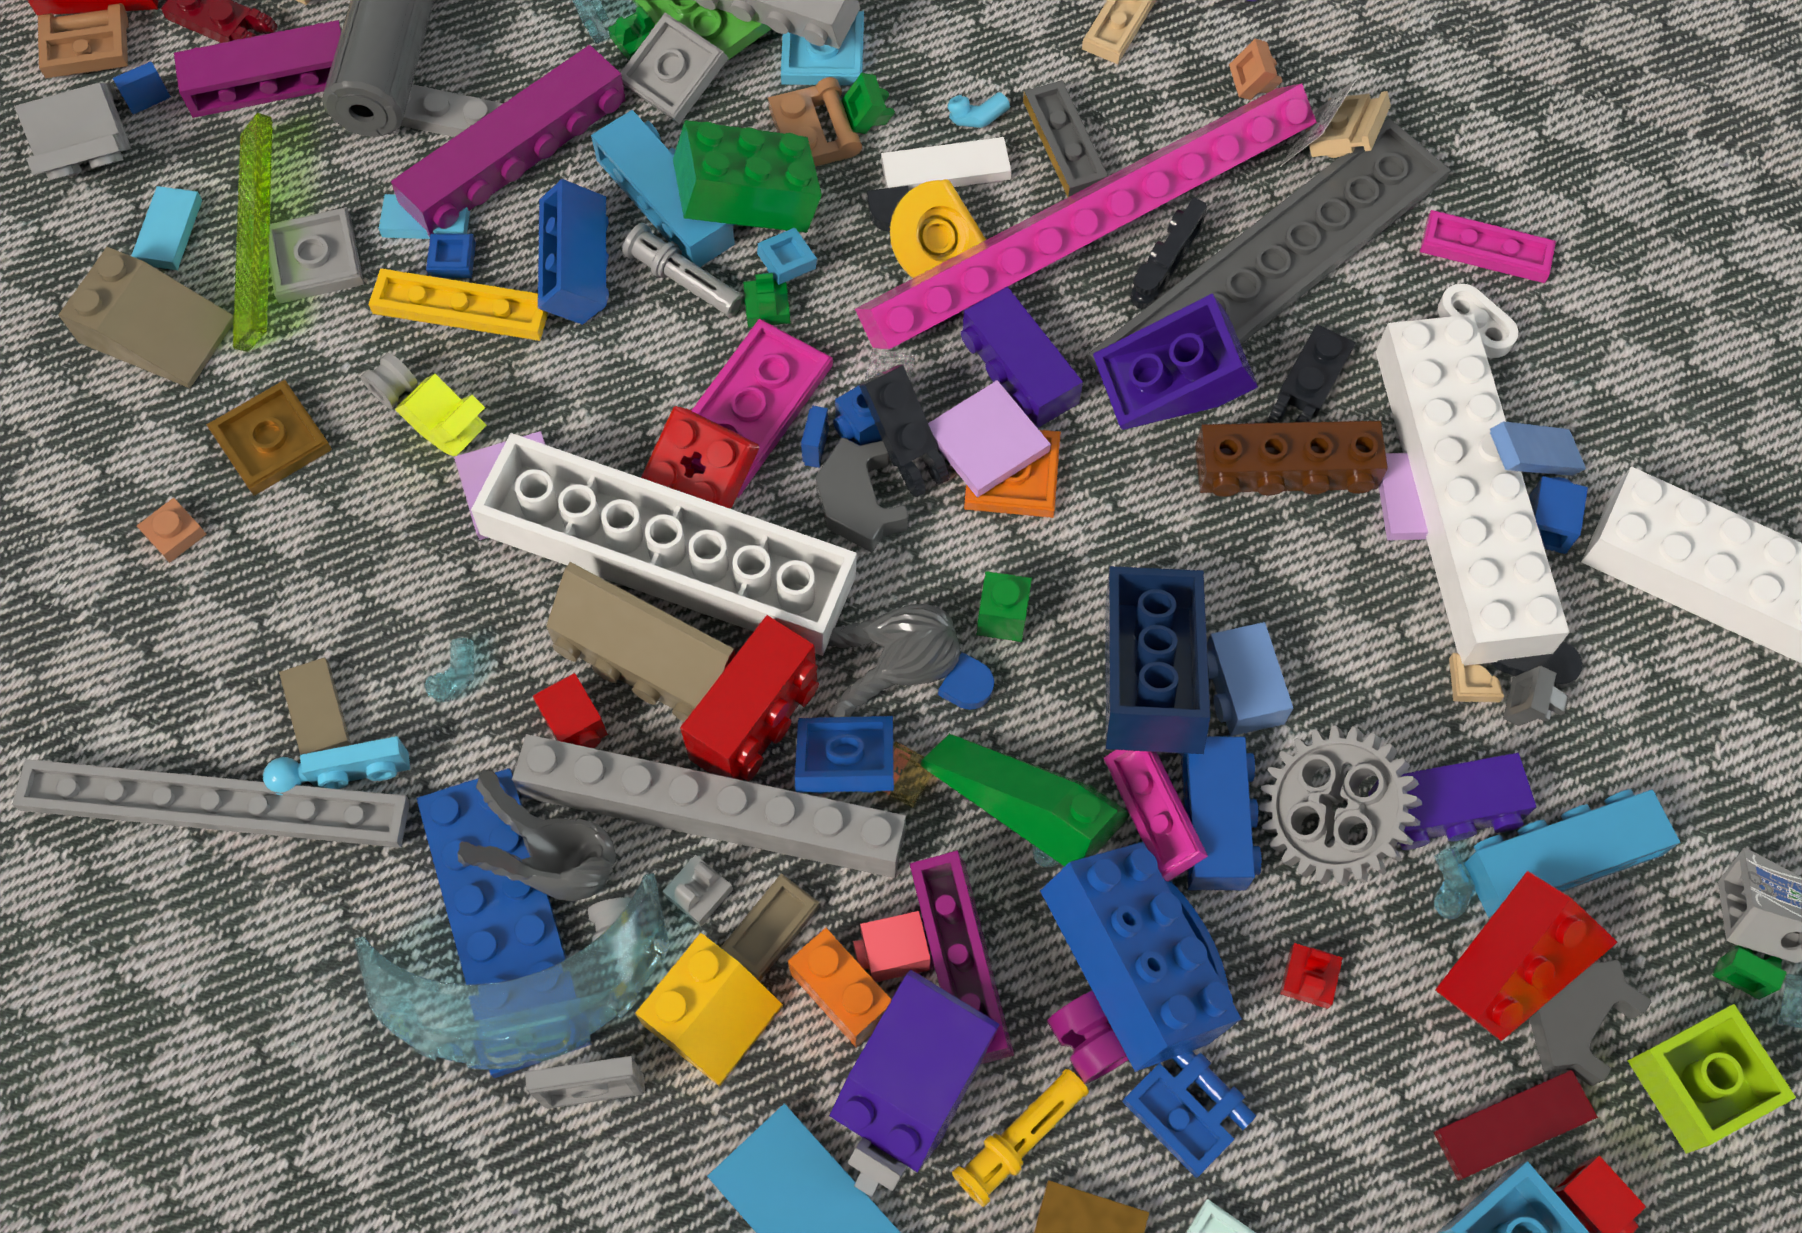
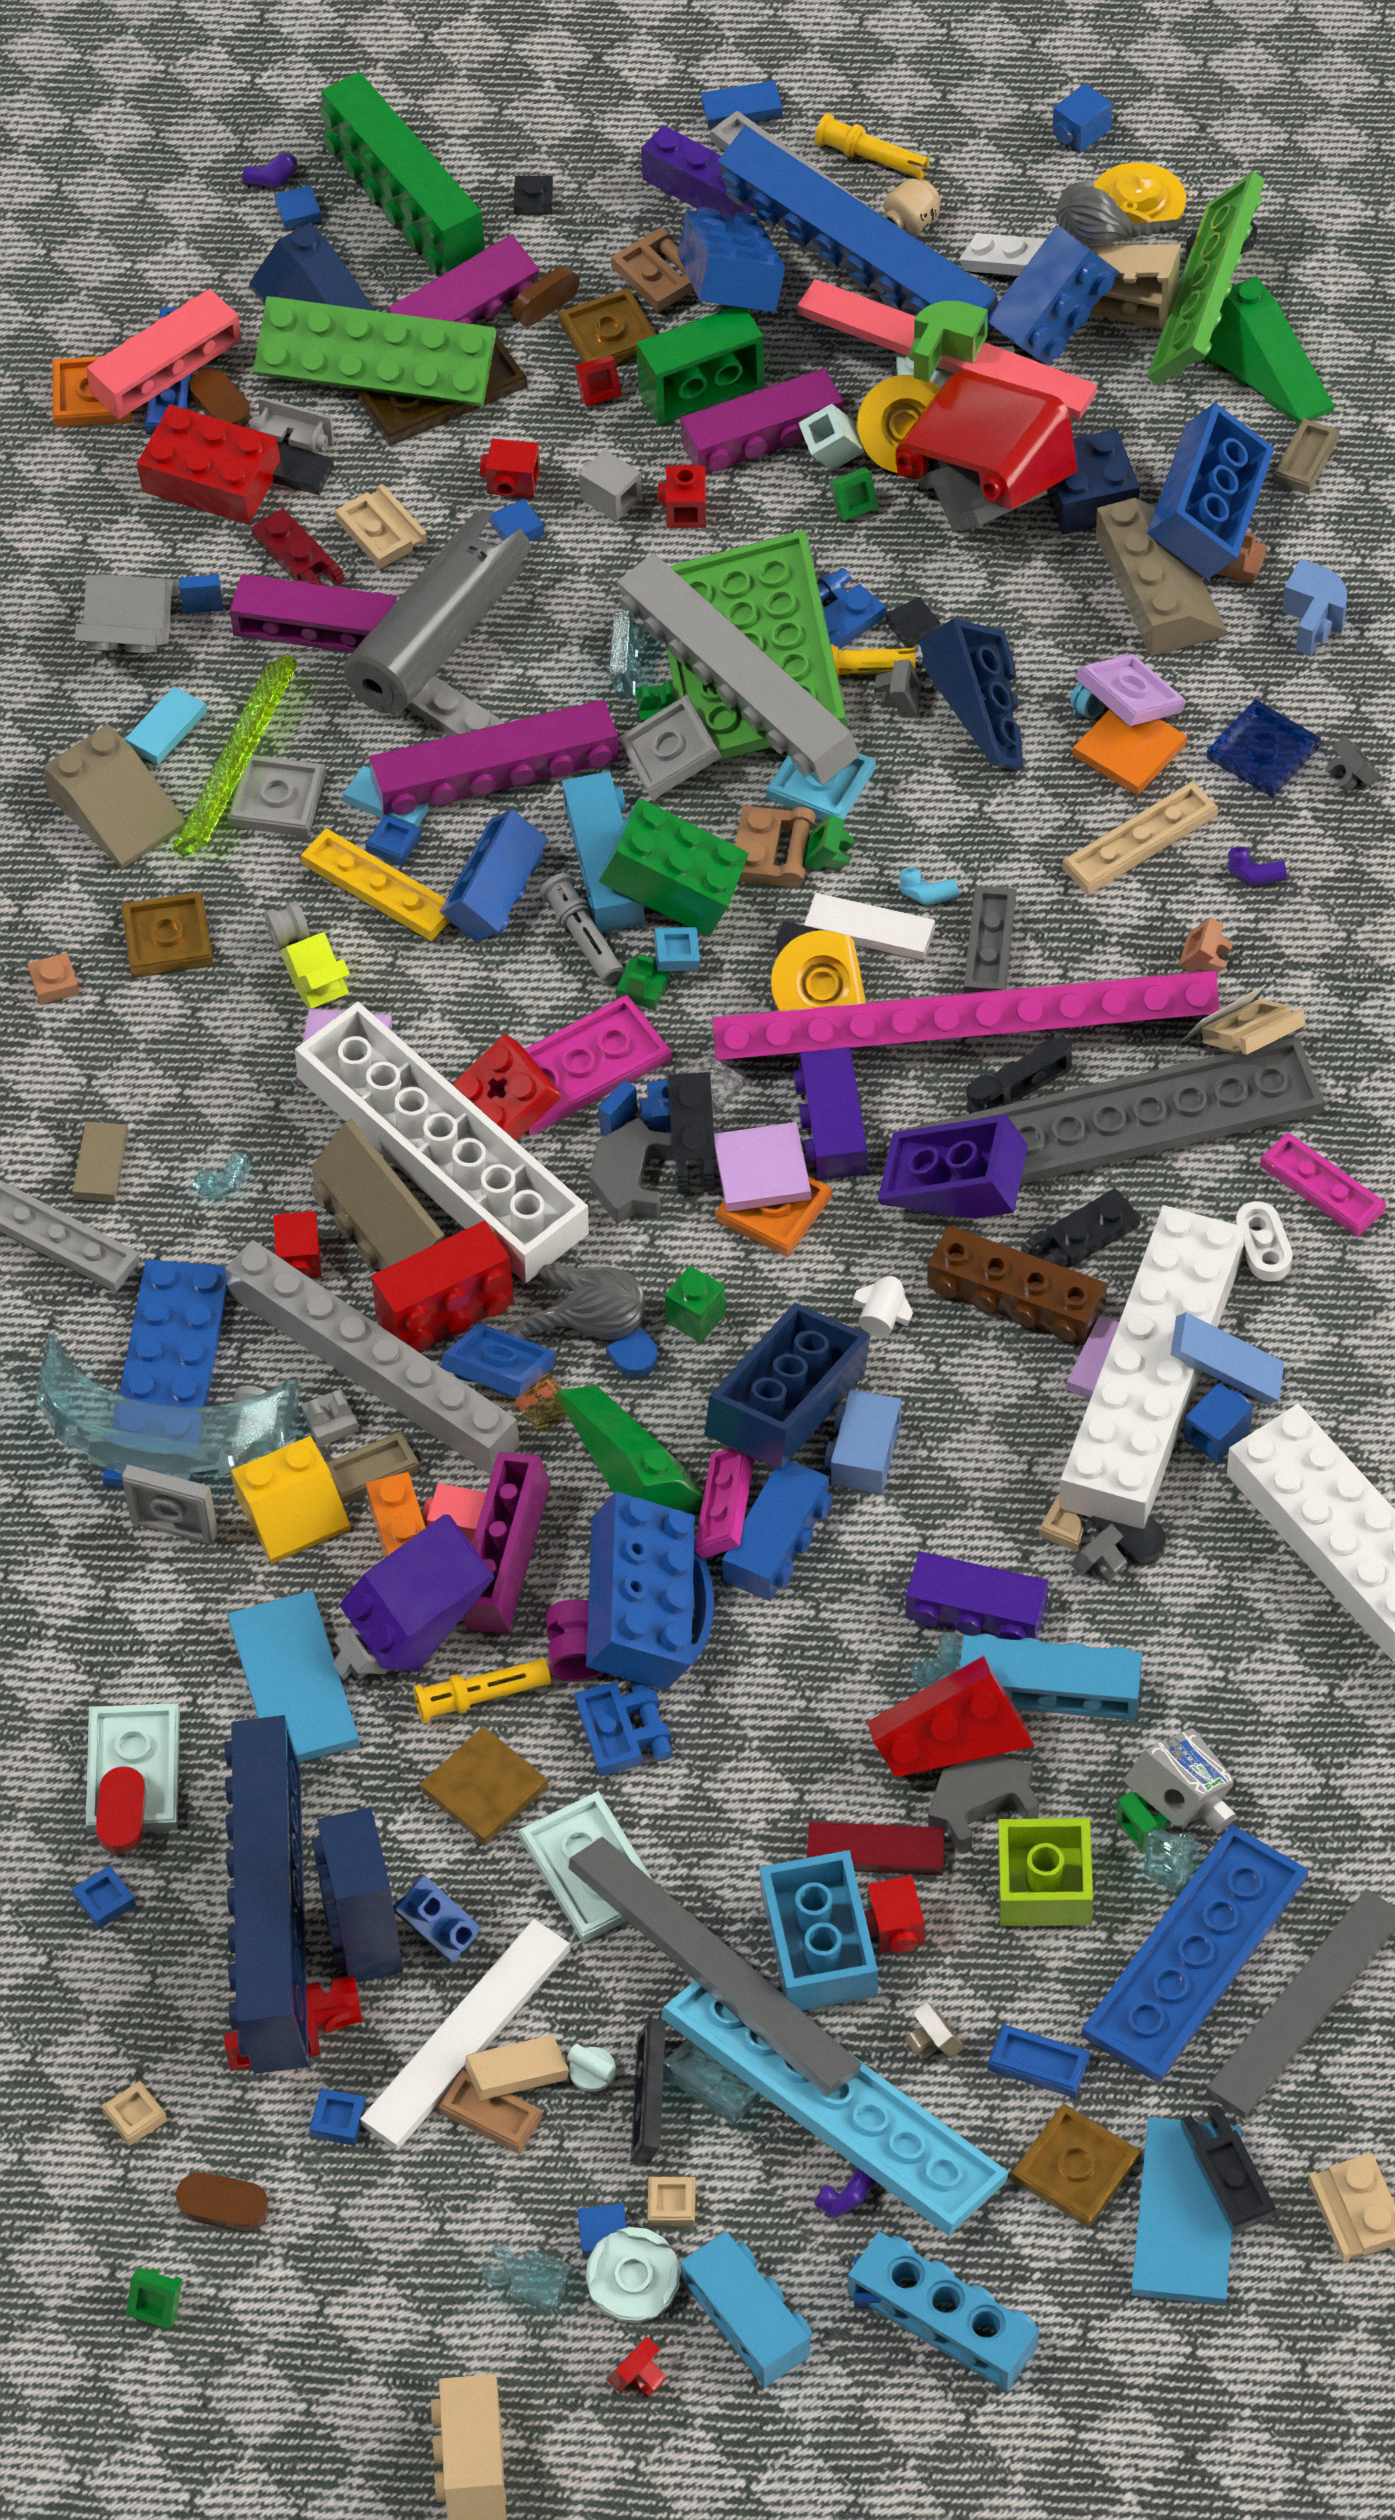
camera: 30 degrees right, 10 degrees down
medium nougat plate [38,3,129,79] -> none
medium azure plate [263,736,410,795] -> none
dark grey hair [457,769,616,901] -> none
light grey gear [1259,725,1422,886] -> none
red tile [1280,943,1343,1009] -> none
none -> white piece [852,1276,913,1337]

